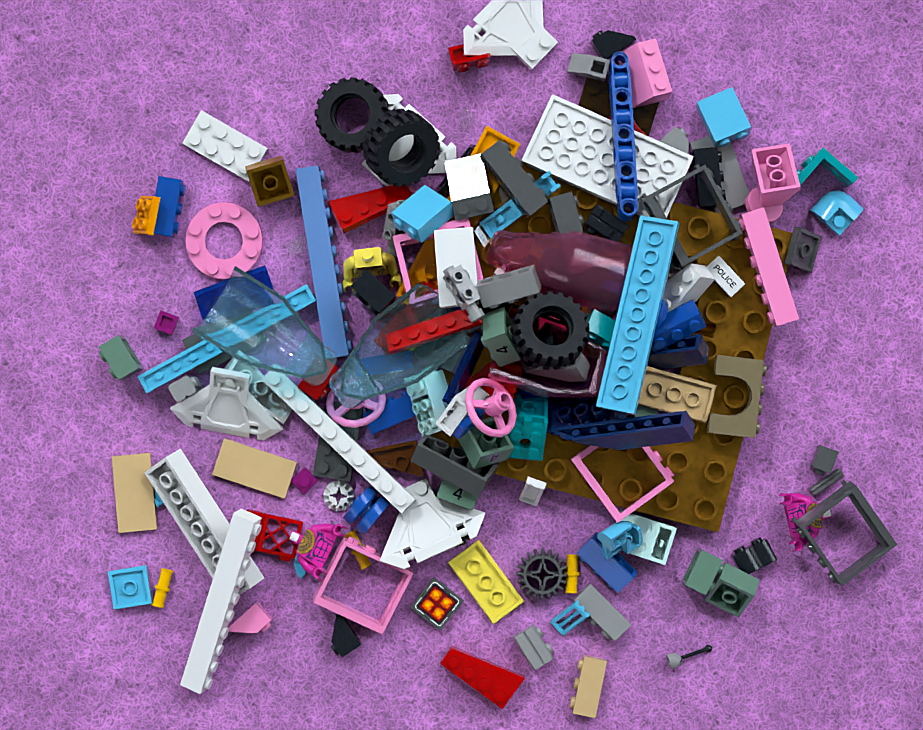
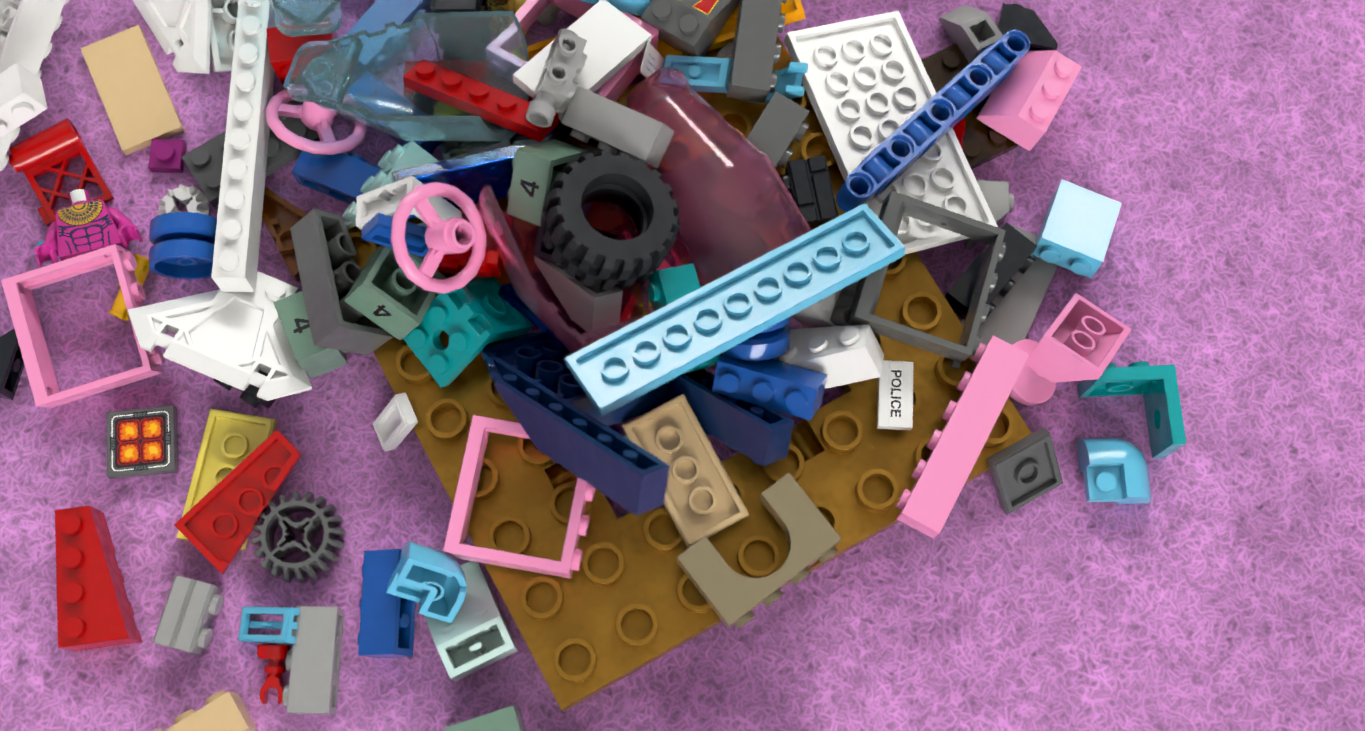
camera: 45 degrees right, 15 degrees down
yellow pin [564,554,580,593] -> none
none -> red wing [174,430,302,574]
none -> red piece [257,644,290,704]

